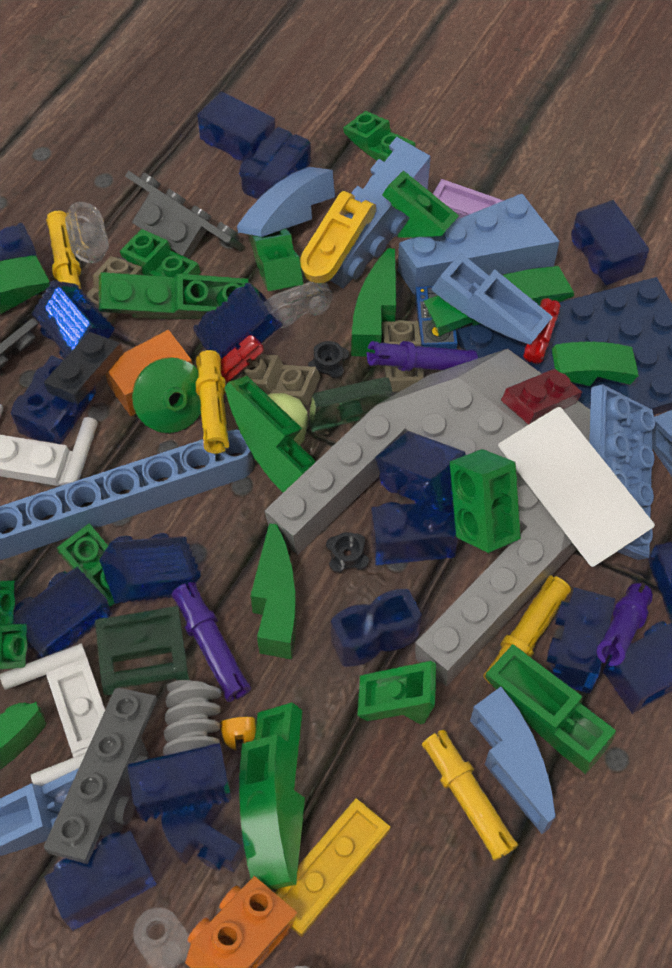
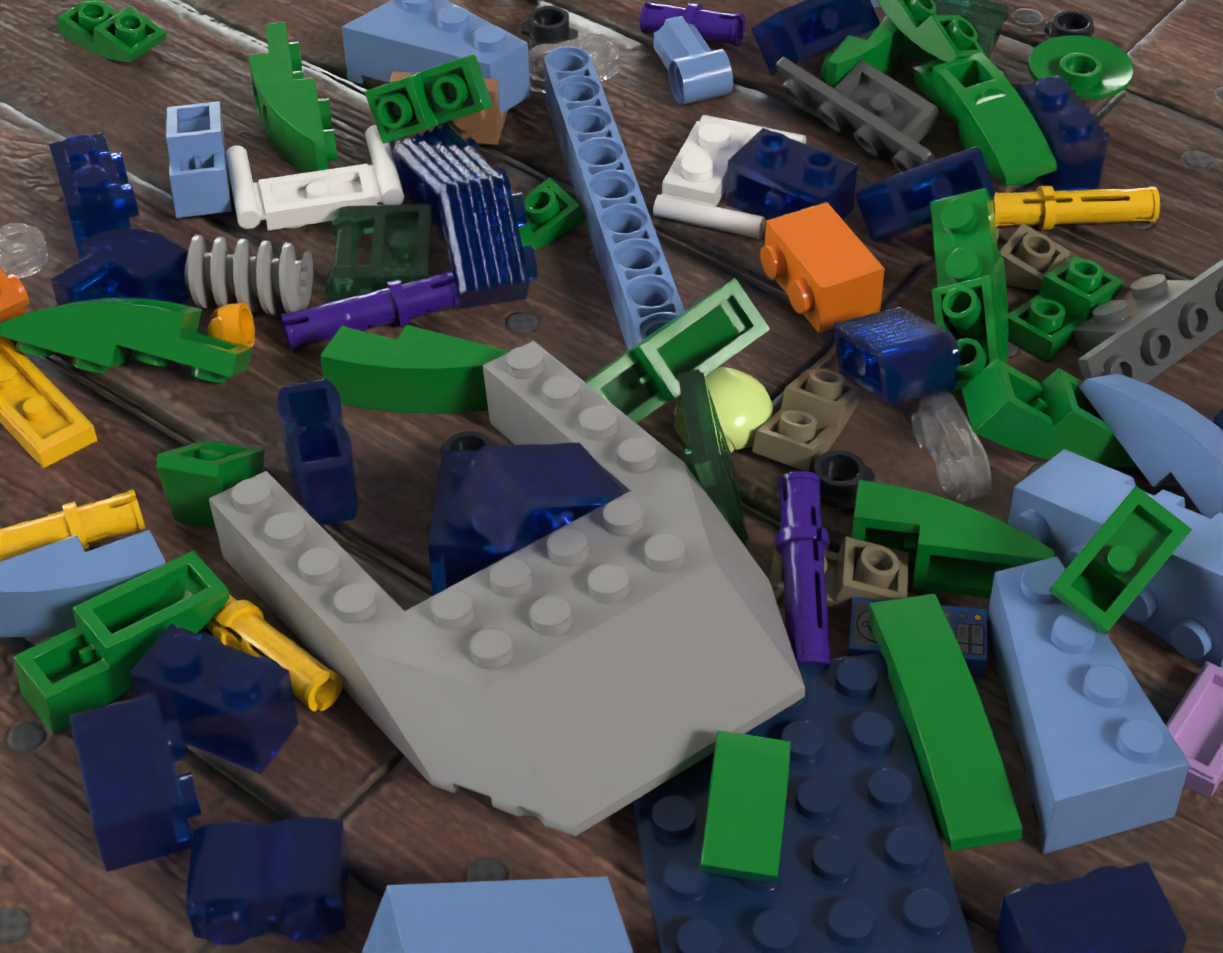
camera: 100 degrees right, 15 degrees down
black plate [44,332,123,405] -> none
dark grey bracket [44,688,157,864] -> none
clear plate [65,202,109,263] -> none
clear blue brick [128,743,232,823] -> none
green dish [132,357,201,433] -> none
yellow pin [195,350,229,454] -> none
red axle [221,335,264,383] -> none
yellow plate [300,191,376,283] -> none
medium blue slope [431,253,553,344] -> none
green brick [450,449,521,553] -> none
white sticker [498,407,655,567] -> none
dark red plate [501,369,582,425] -> none
red axle [523,298,561,364] -> none
medium blue tile [589,384,655,560] -> none
dark purple pin [597,583,653,666] -> none

